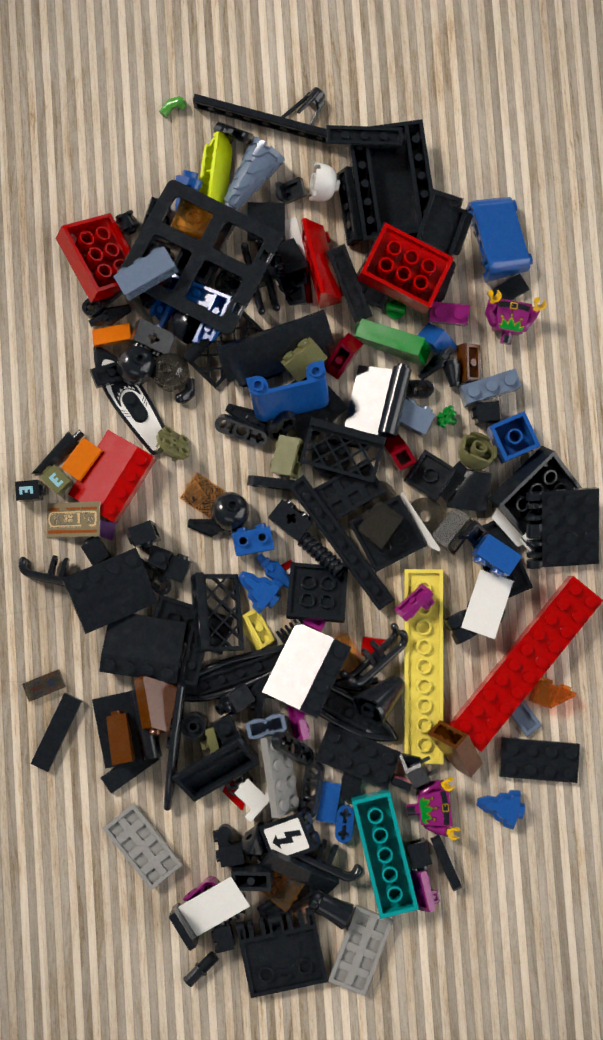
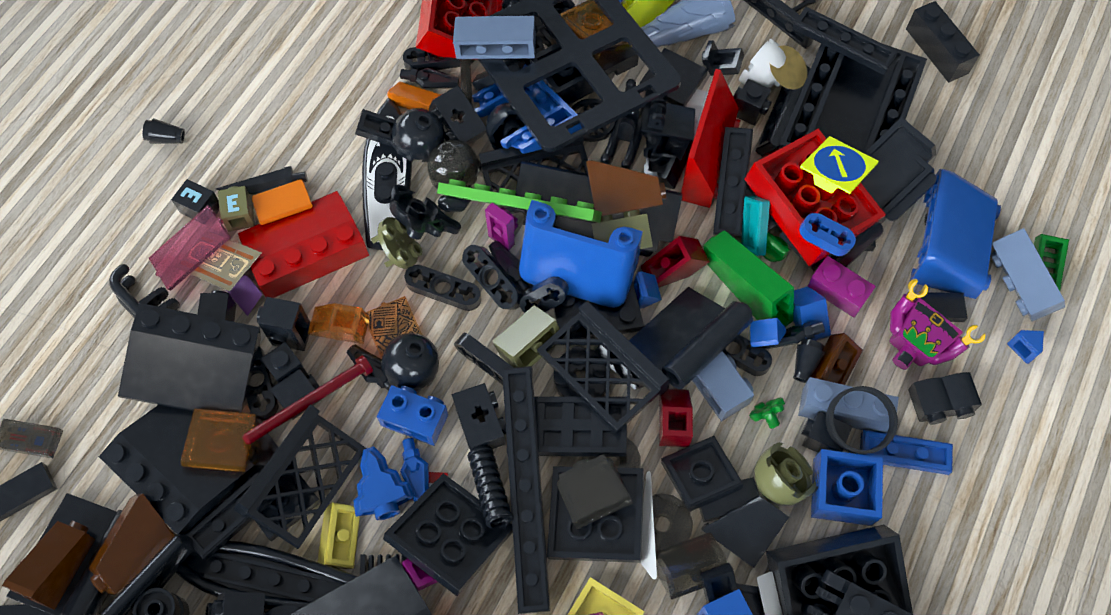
camera: 35 degrees right, 20 degrees down
none -> clear pink piece [149,205,231,291]
none -> clear orange tile [181,408,256,472]
none -> dark red bar [242,355,373,444]
none -> clear orange slope [308,303,370,344]
none -> black tile [389,185,461,240]
none -> black beam [404,265,481,311]
none -> bright green plate [437,179,602,223]
none -> magenta hinge [485,203,518,250]
none -> reddish brown slope [586,160,667,216]
none -> blue slope [633,271,662,309]
none -> black brick [733,79,772,126]
none -> teal tile [741,196,770,256]
none -> blue slope [750,318,786,347]
none -> pearl gold sticker [769,45,807,90]
none -> blue beam [799,213,856,256]
none -> piece [800,136,879,194]
none -> black tyre [826,386,898,454]
none -> blue tile [860,430,953,475]
none -> black brick [906,1,980,83]
none -> black brick [908,372,982,425]
none -> sand blue brick [990,228,1065,321]
none -> blue slope [1007,330,1044,364]
none -> green slope [1034,234,1069,291]

